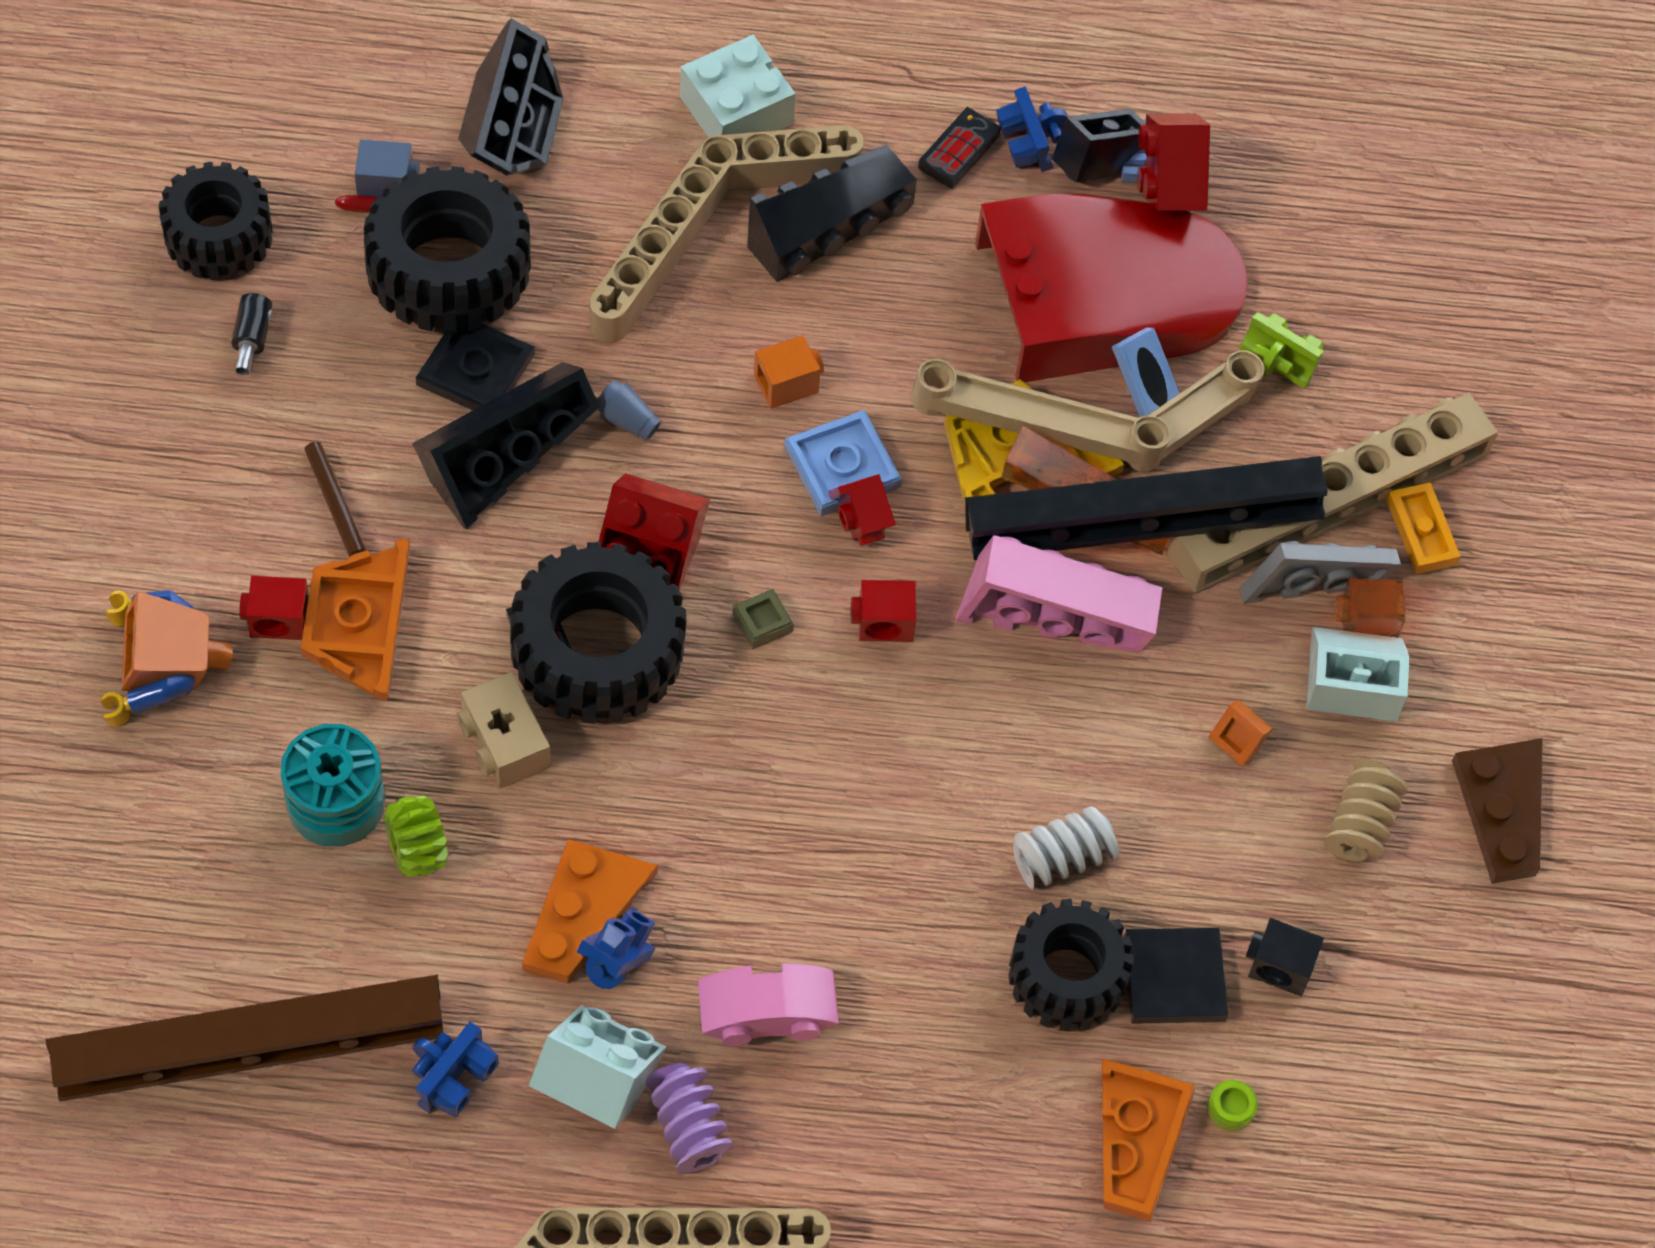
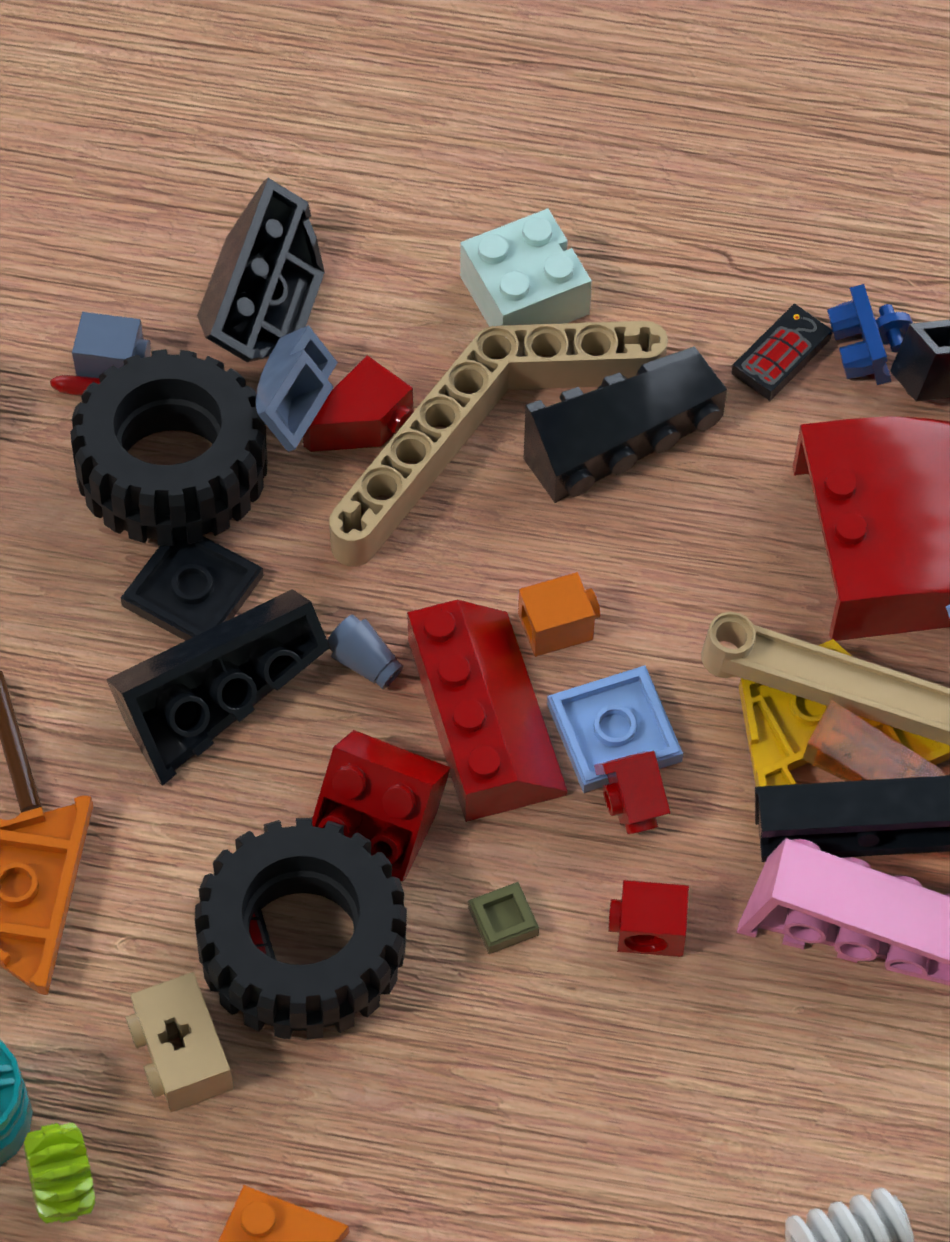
camera: 10 degrees right, 0 degrees up
none -> sand blue slope [256,325,338,452]
none -> red slope [303,355,414,452]
none -> red slope [407,599,568,822]

